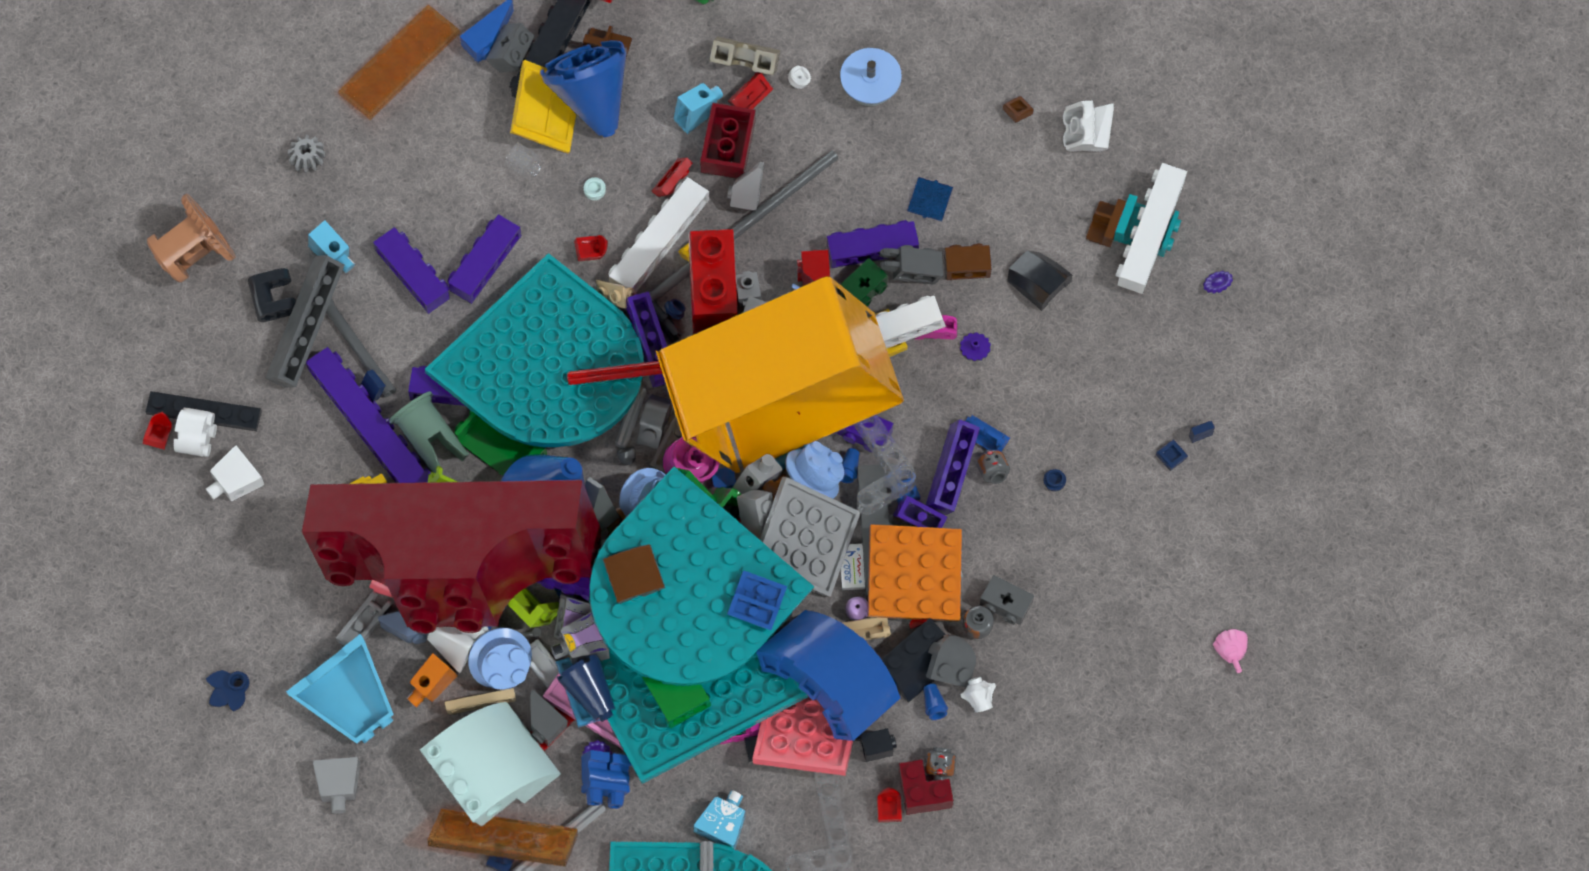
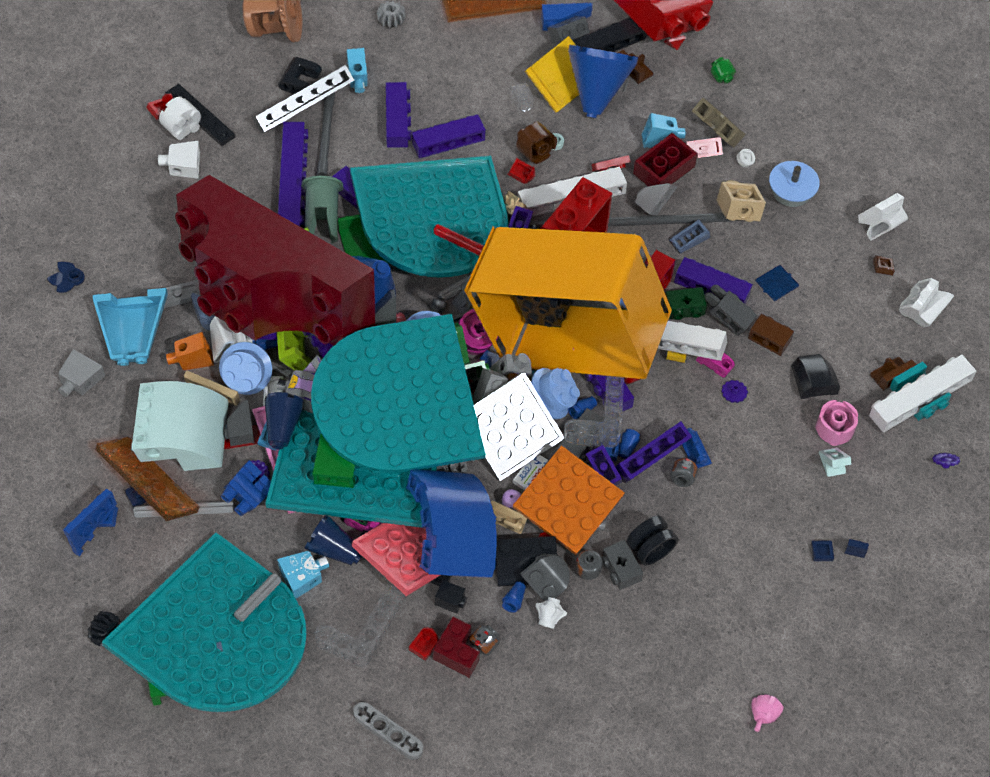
camera: 35 degrees right, 10 degrees down
dark blue tile [360,369,386,401] -> none
reddish brown slope [603,544,665,604] -> none
blue slope [727,570,787,630] -> none
dark blue plate [1043,469,1066,491] -> none
none -> dark blue cone [305,515,362,565]
none -> reddish brown brick [516,121,557,164]
none -> blue cone [618,429,640,459]
none -> black wheel [626,515,679,566]
none -> sand blue slope [669,220,710,254]
none -> tan brick [716,180,766,222]
none -> bright pink brick [815,400,858,446]
none -> light aqua slope [819,447,851,477]
none -> white piece [858,193,908,241]

